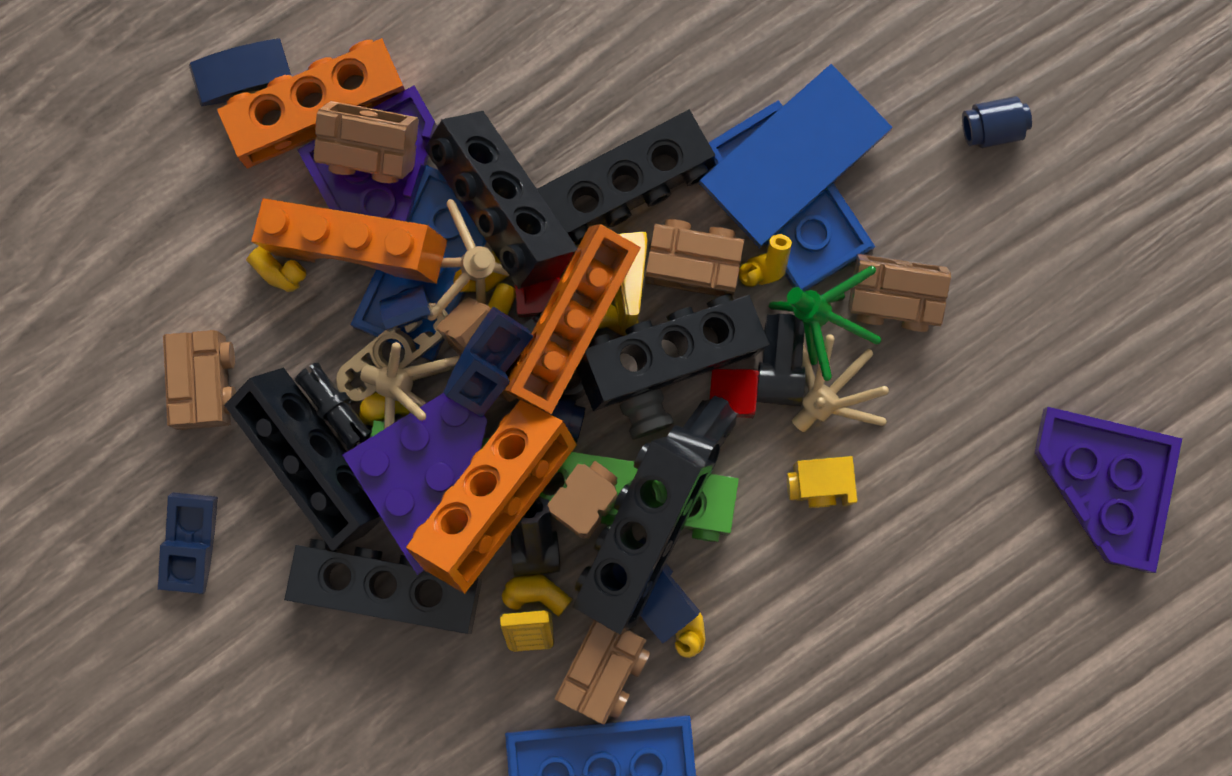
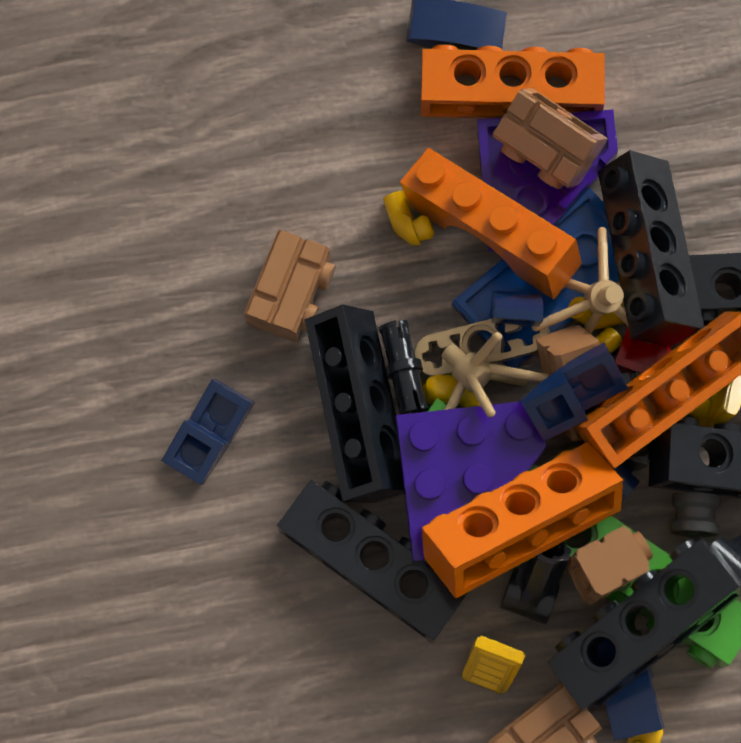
camera: 25 degrees right, 5 degrees down
yellow arm [501,574,573,617] -> none

